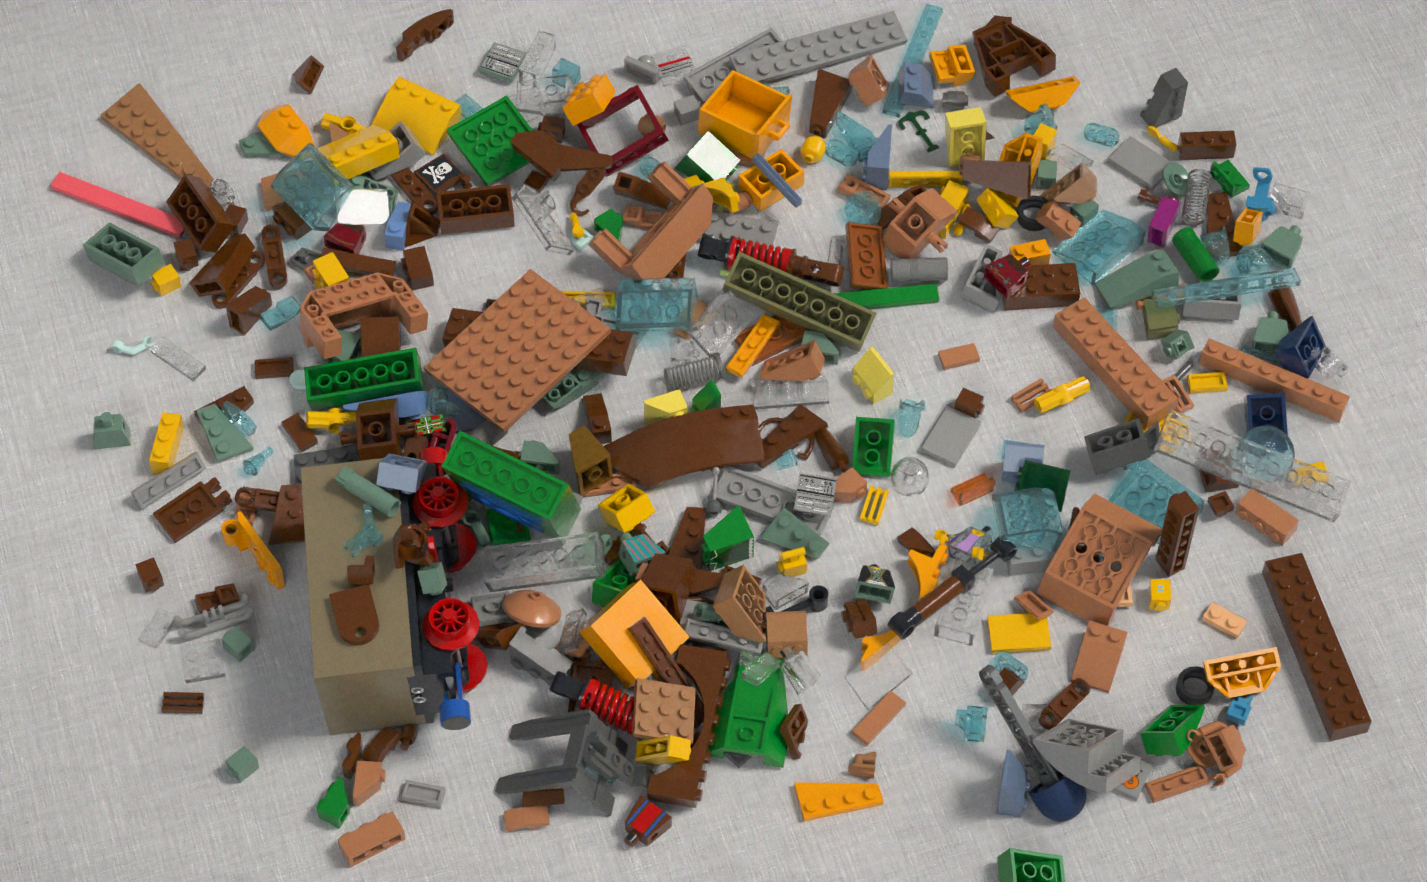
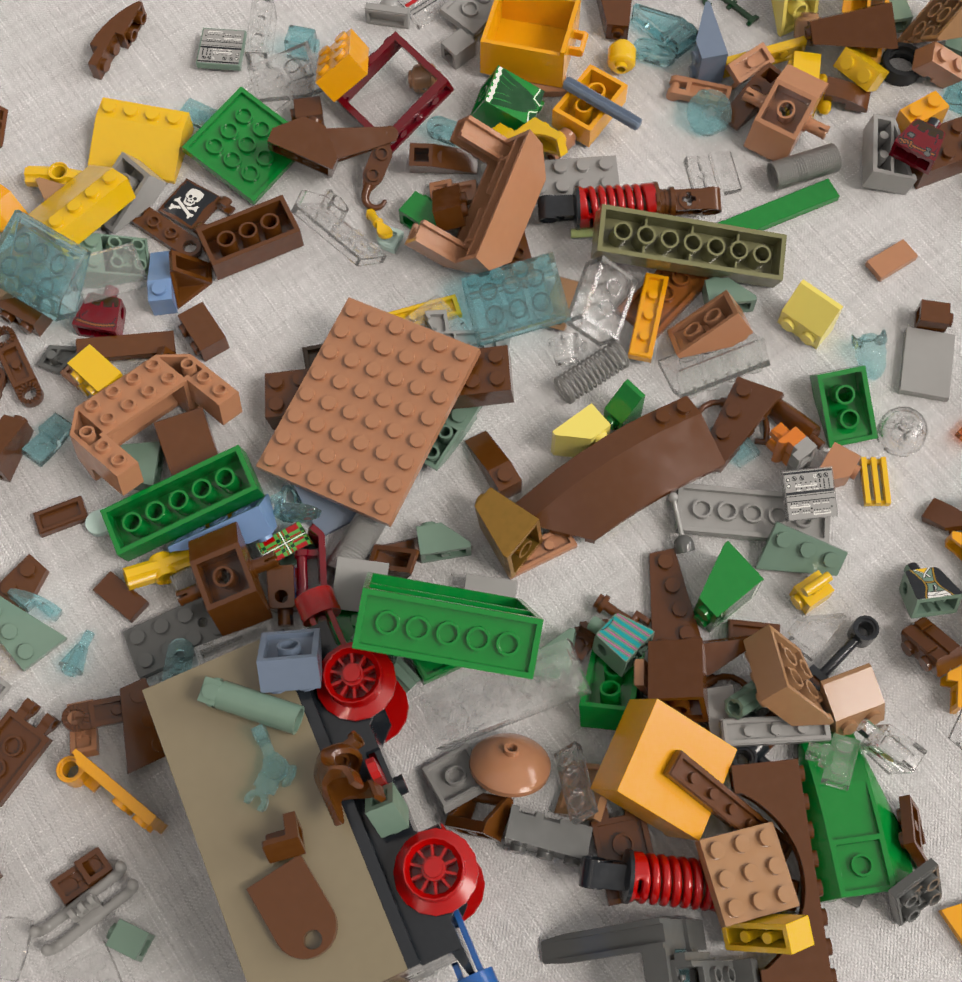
camera: 15 degrees left, 10 degrees up
reddish brown plate [524,170,549,194] -> none
yellow brick [597,484,655,533] -> none
dark orange tile [845,222,888,290] -> none
none -> reddish brown brick [432,184,469,231]
none -> nougat panel [725,42,775,90]
none -> hips [766,422,817,472]
none -> dark grey tile [888,858,942,926]

